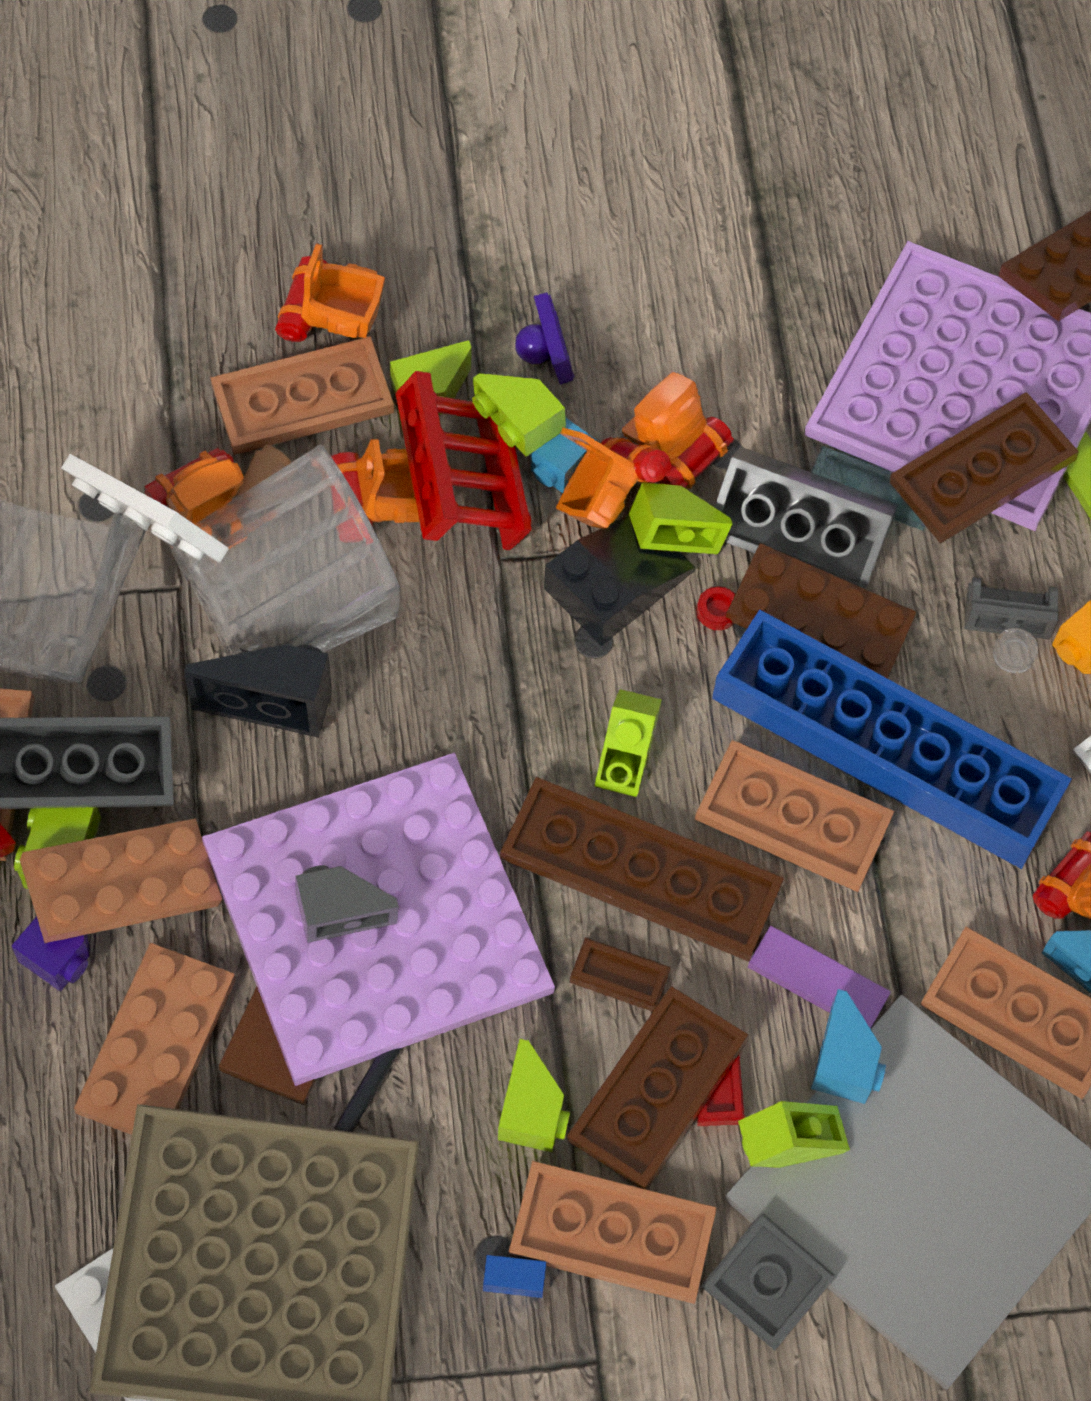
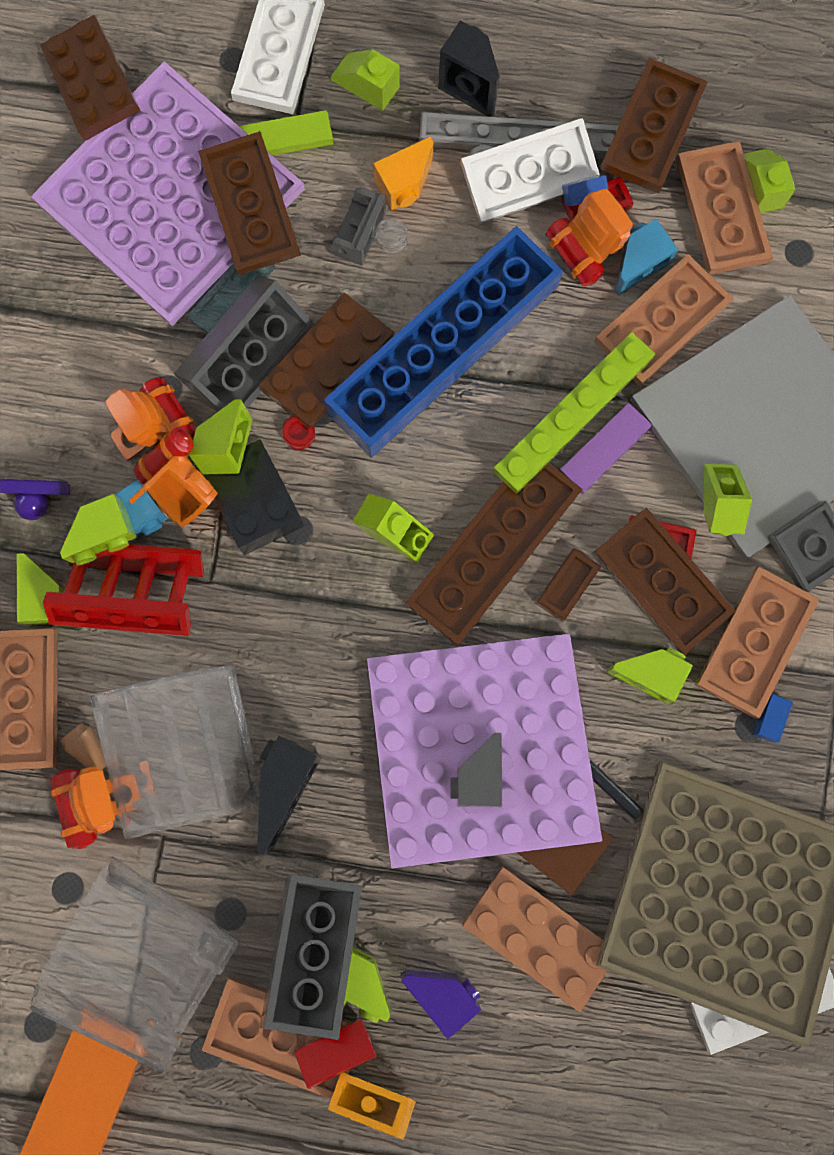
camera: 75 degrees left, 15 degrees up
nougat plate [19,818,222,943] -> none
white plate [61,454,229,563] -> none
orange piece [326,439,420,543] -> none
nougat plate [695,740,895,892] -> none
dark azure slope [811,989,886,1104] -> none
none -> lime plate [493,332,656,494]

